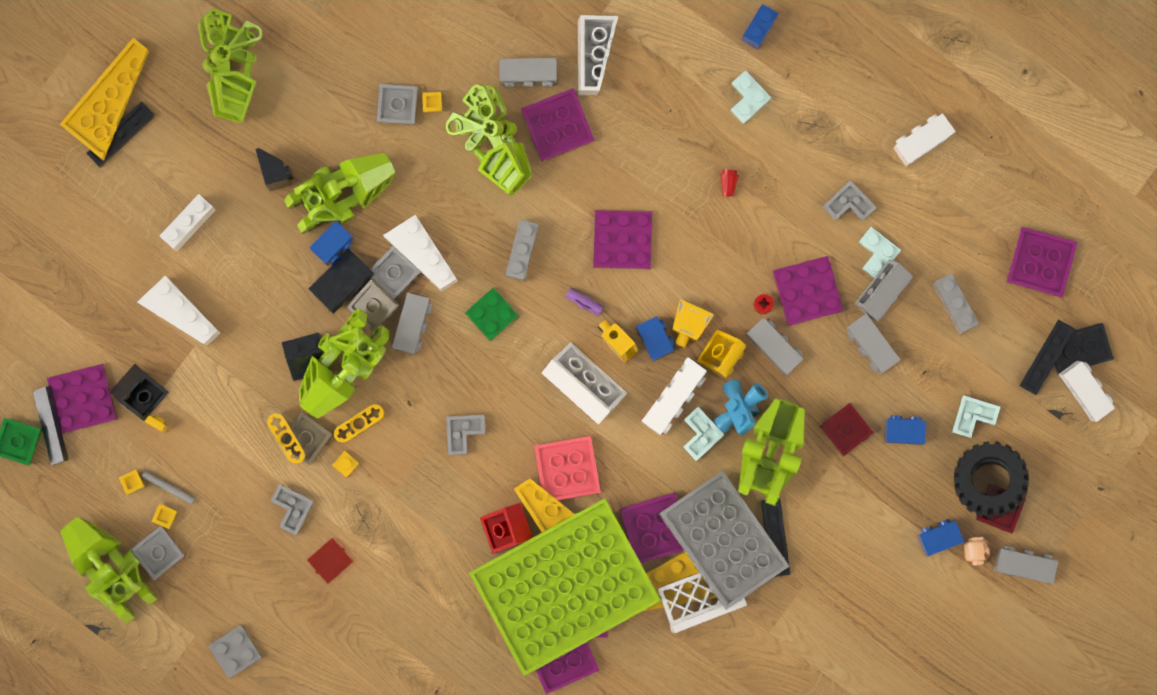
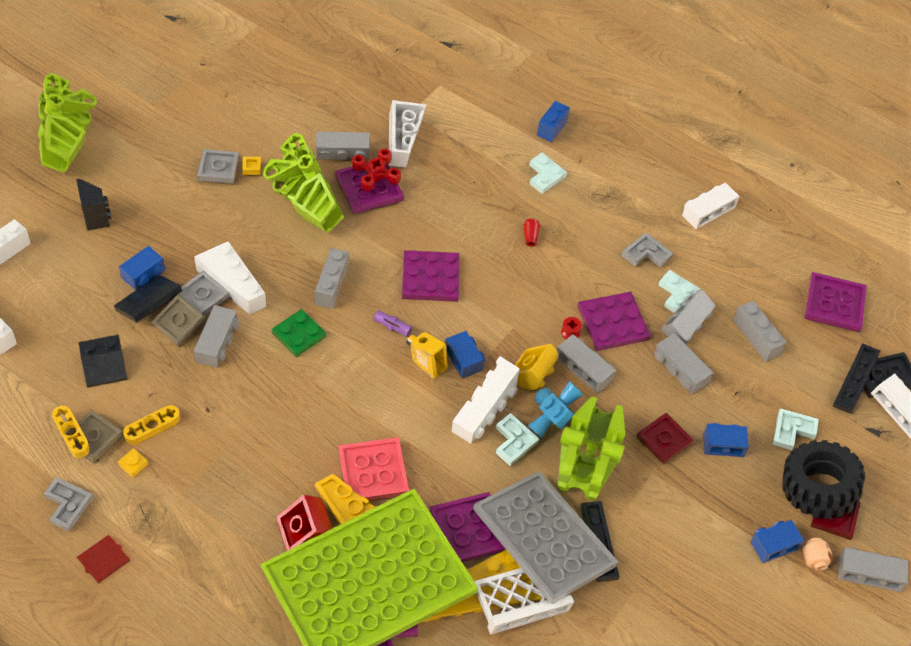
camera: 10 degrees left, 30 degrees down
lime piece [284,153,395,234] -> none
lime piece [299,308,389,419] -> none
light grey plate [446,415,486,456] -> none
white slope [542,342,627,424] -> none
yellow torso [672,300,714,348] -> none
none -> red gear [351,148,402,192]

